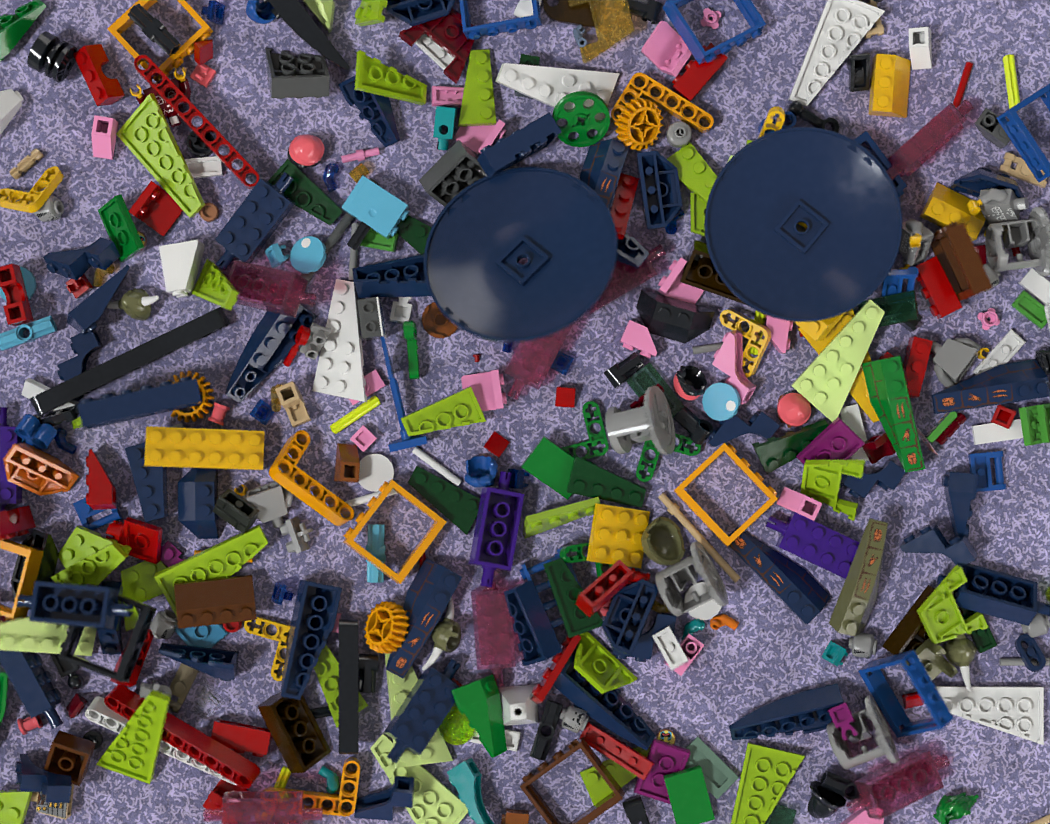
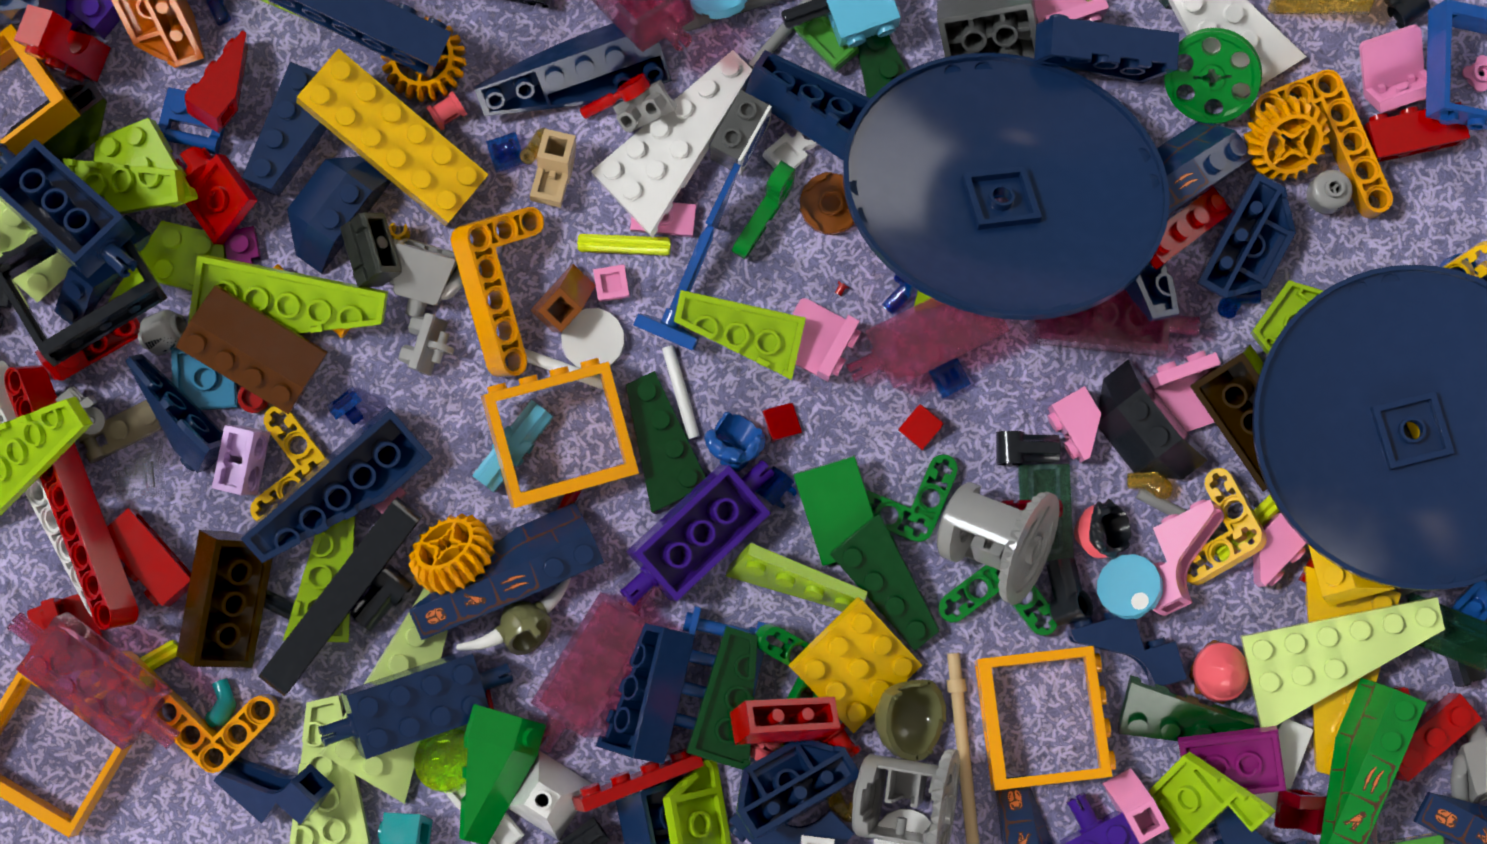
camera: 30 degrees right, 5 degrees down
lime wing [667,142,717,203] -> none
none -> lavender brick [212,425,271,495]
none -> clear yellow arm [1127,472,1173,499]

